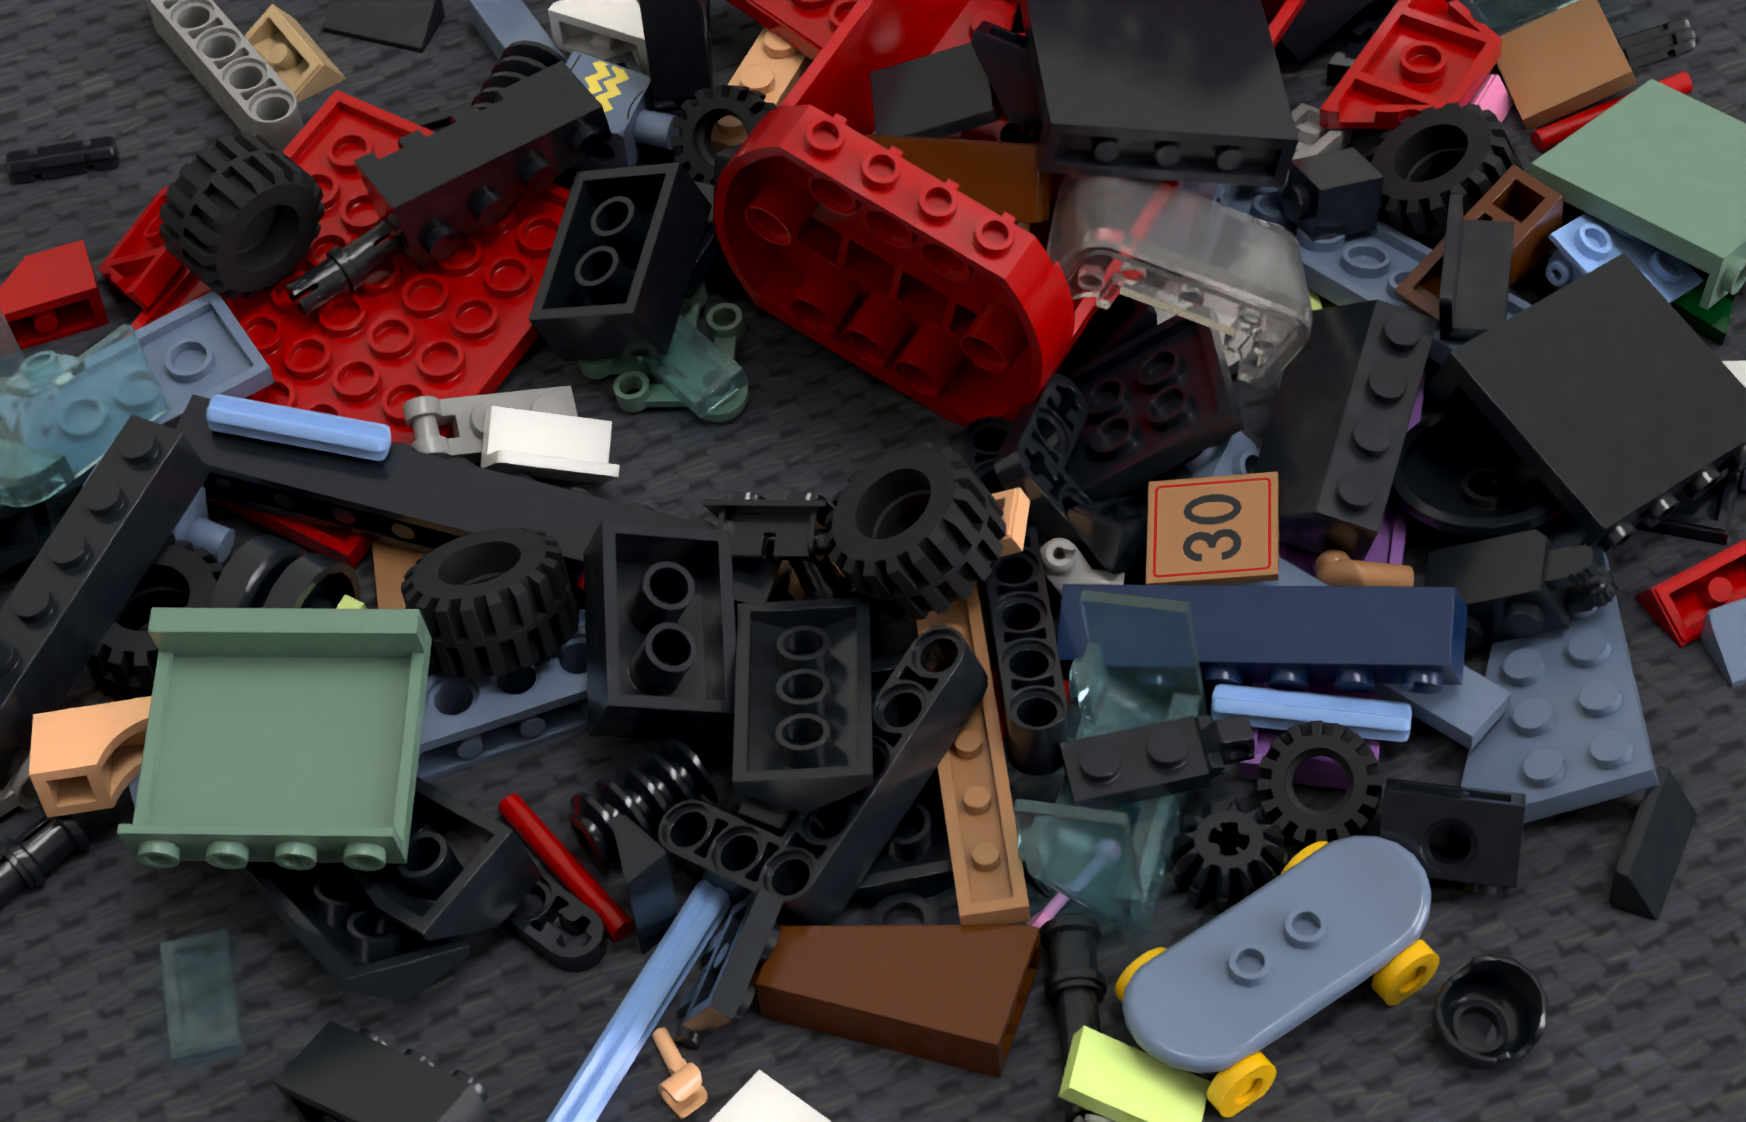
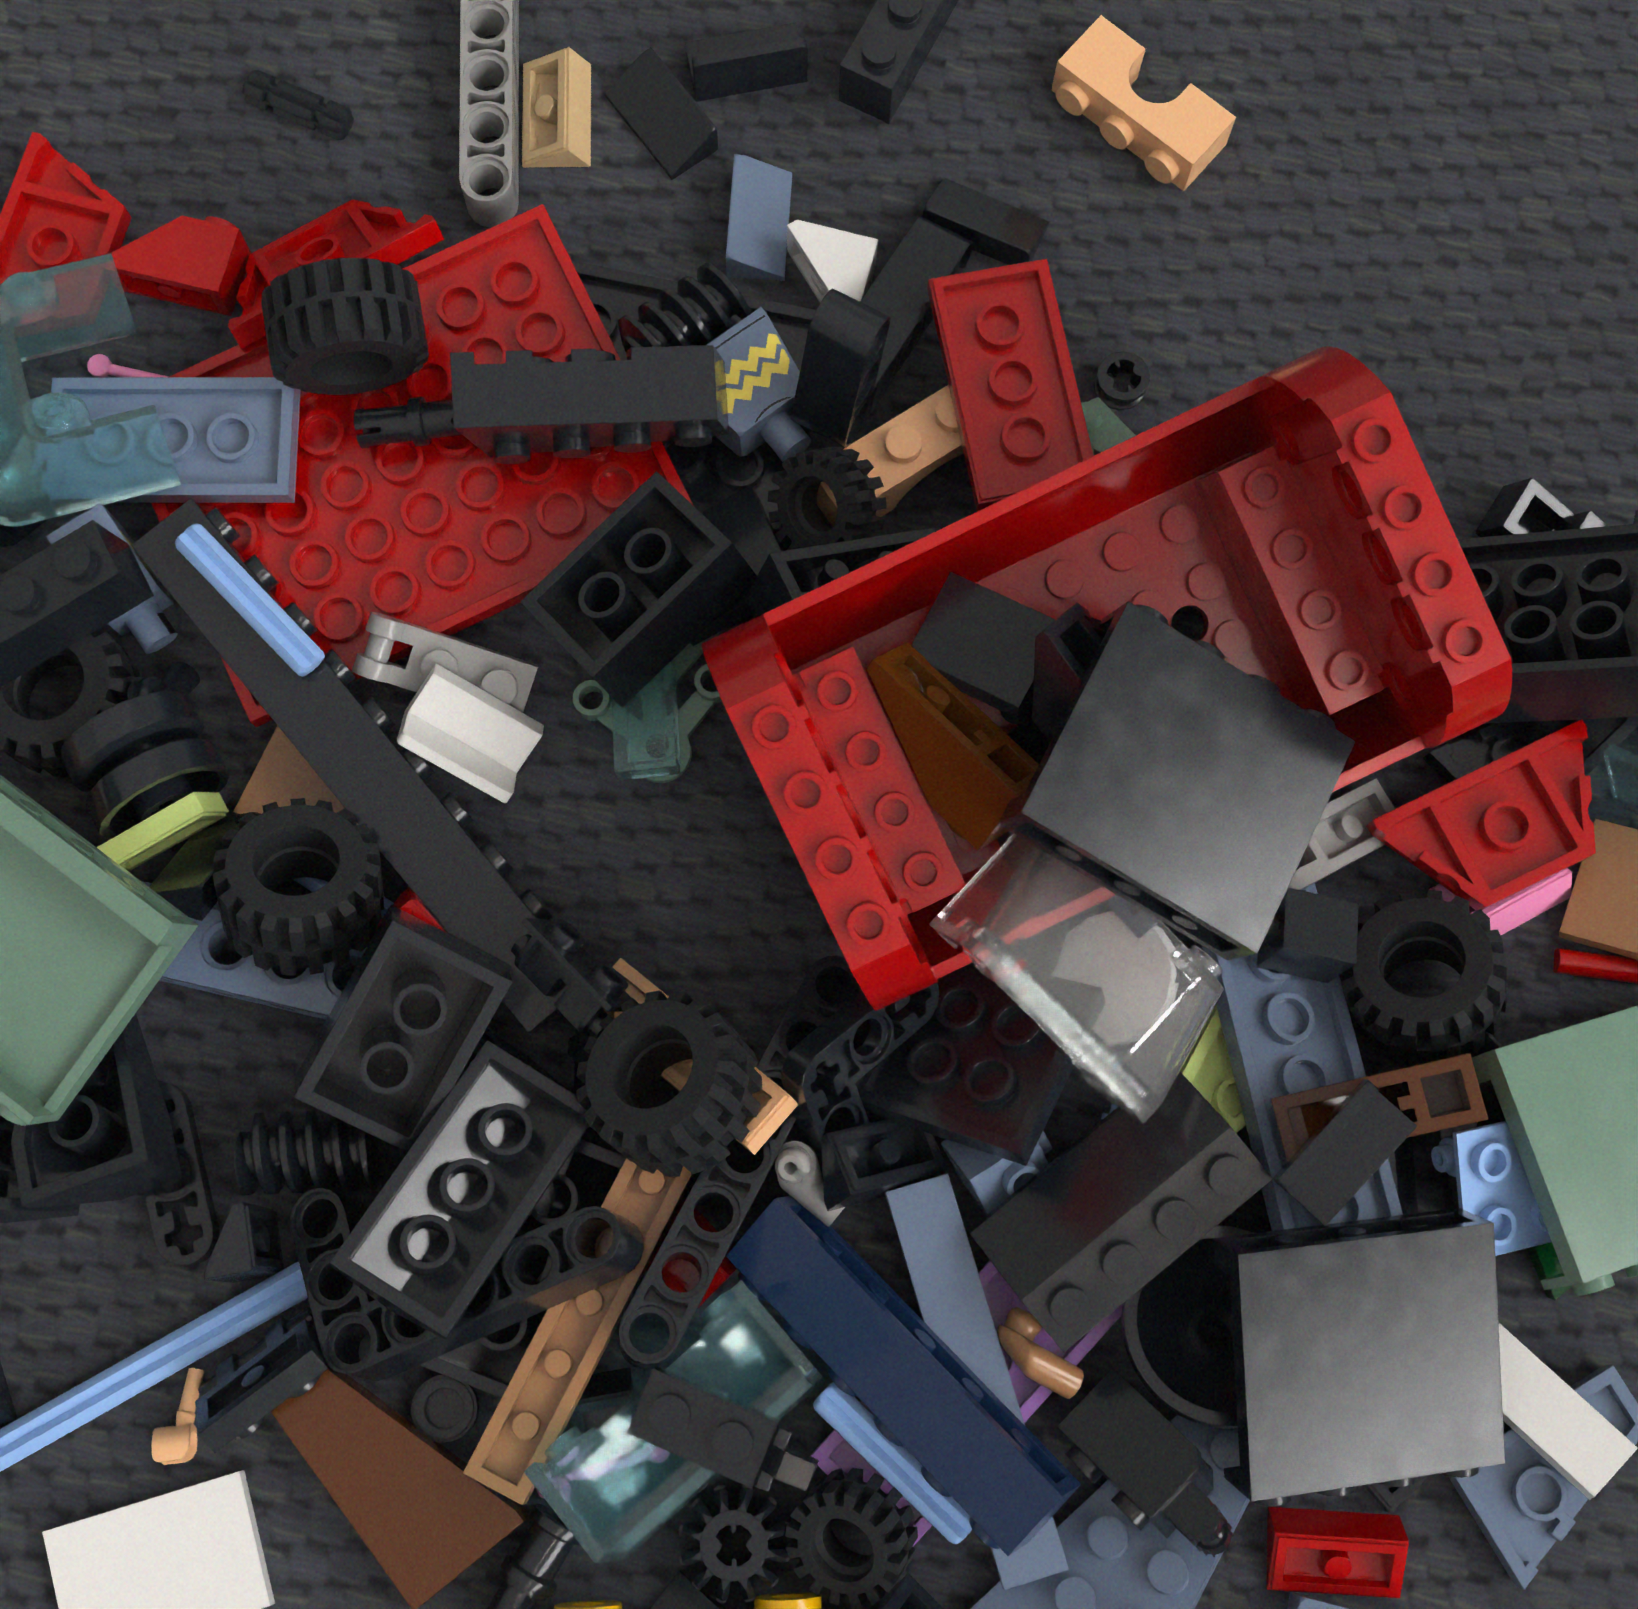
camera: 25 degrees right, 25 degrees up
red bar [498,793,635,942] -> none
medium nougat piece [1146,472,1279,585] -> none

